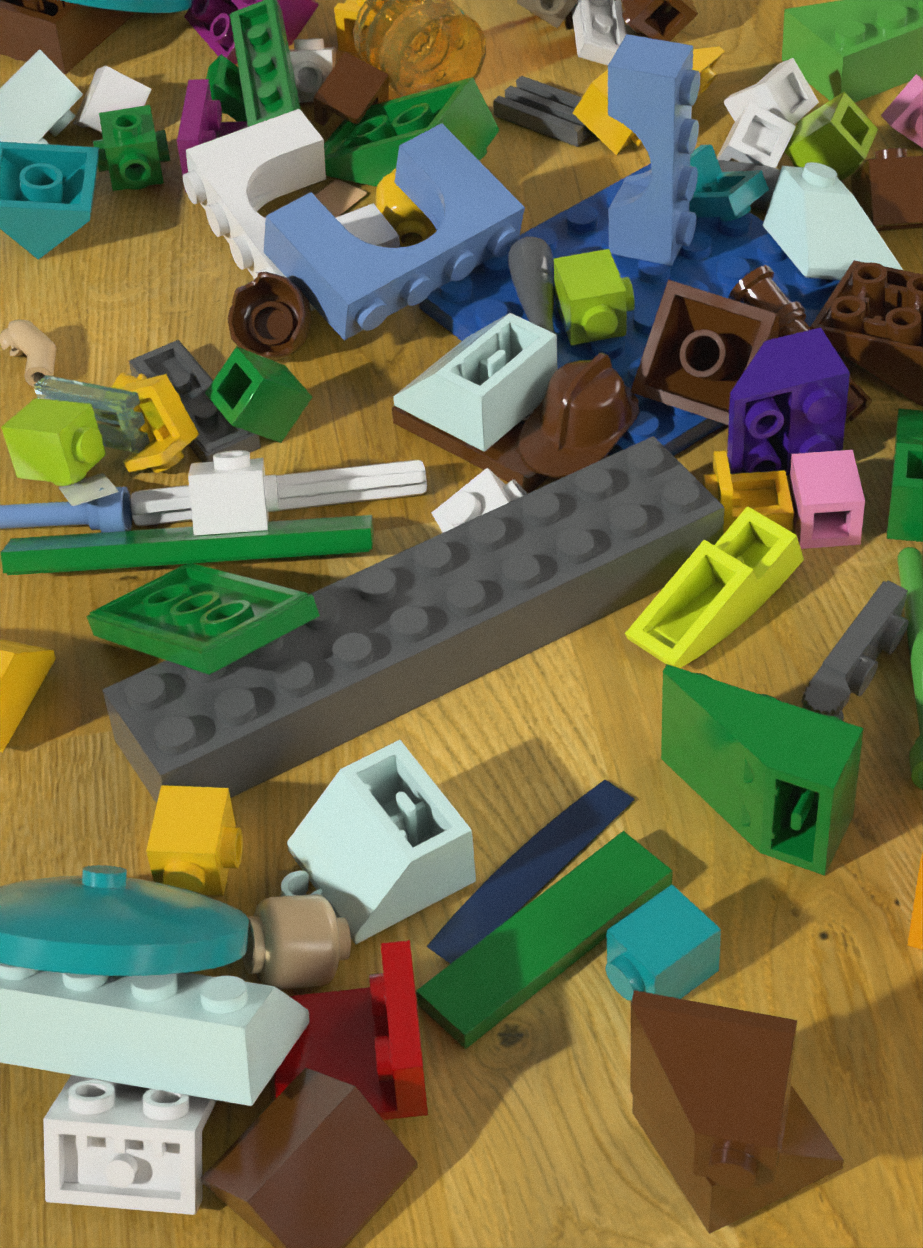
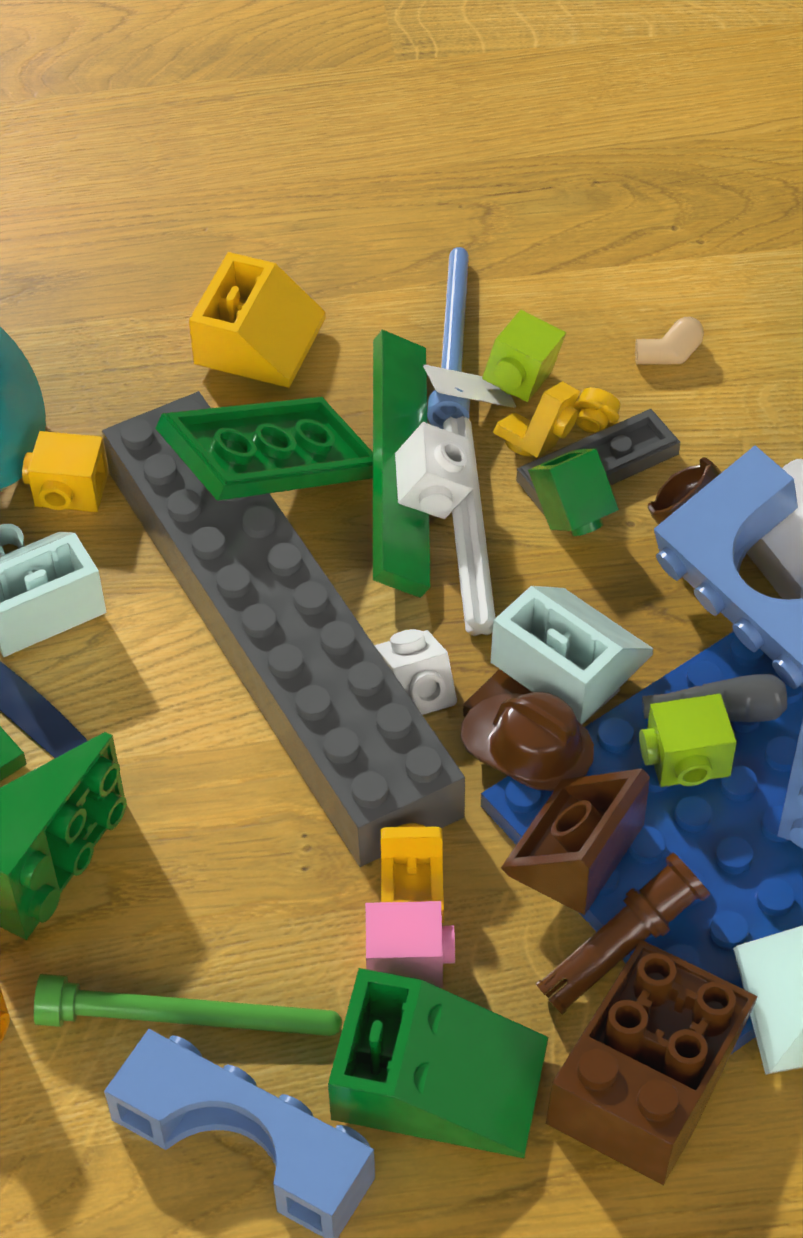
camera: 90 degrees right, 5 degrees up
clear light blue tile [34,375,150,453] -> none
neon yellow slope [625,506,804,668] -> none
dark purple slope [727,327,850,476] -> none
dark grey hinge [801,580,909,721] -> none

